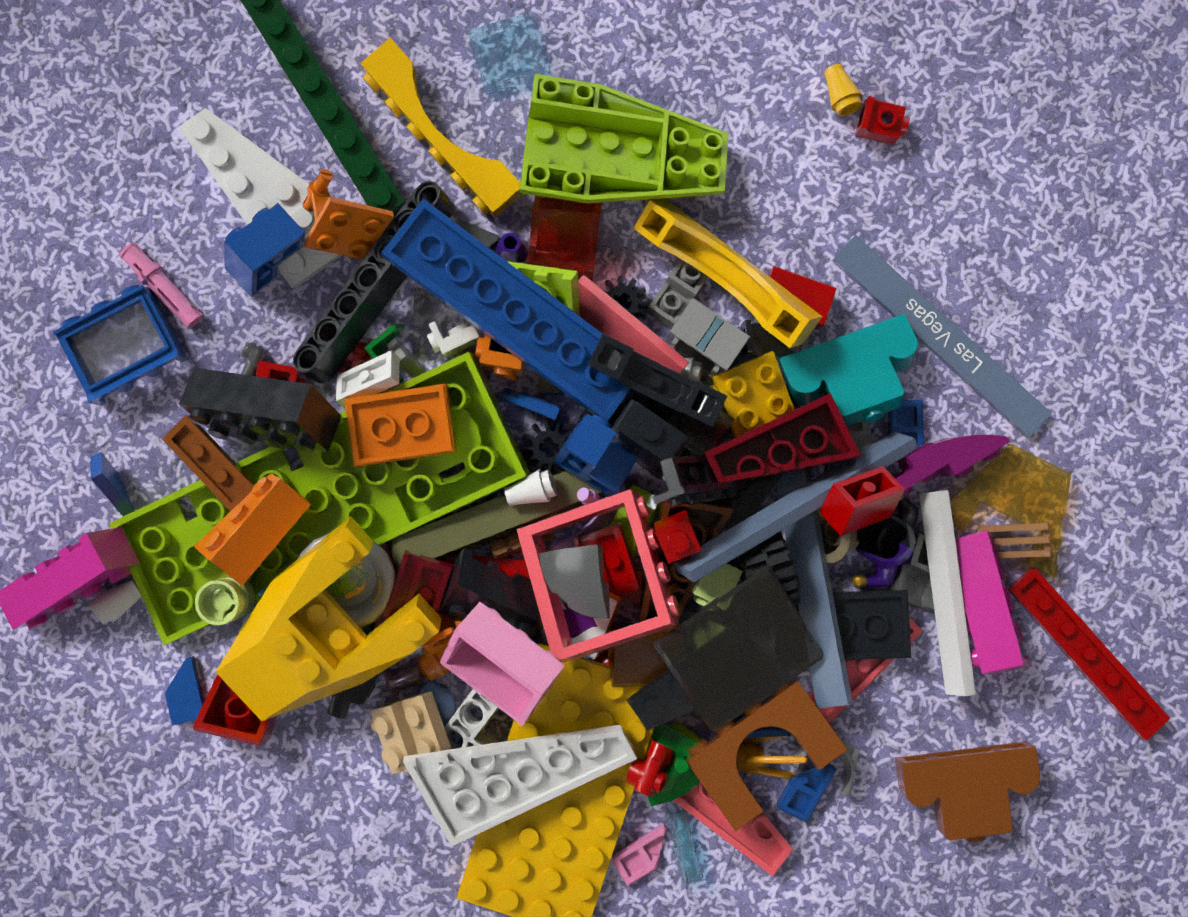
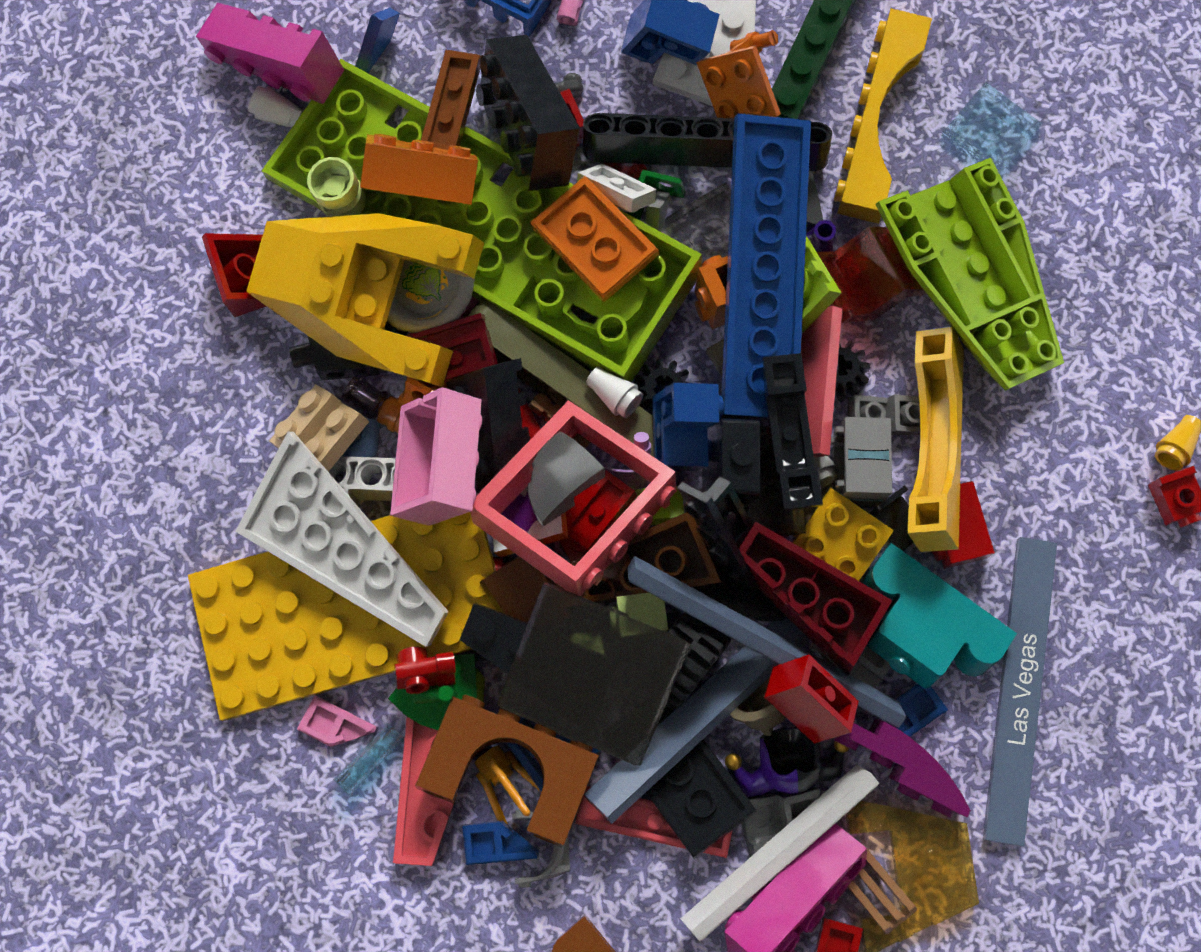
camera: 65 degrees right, 10 degrees down
blue tile [165,656,205,726] -> none
white bracket [427,321,480,358] -> none
blue tile [499,387,560,421] -> none
red brick [654,510,701,564] -> none

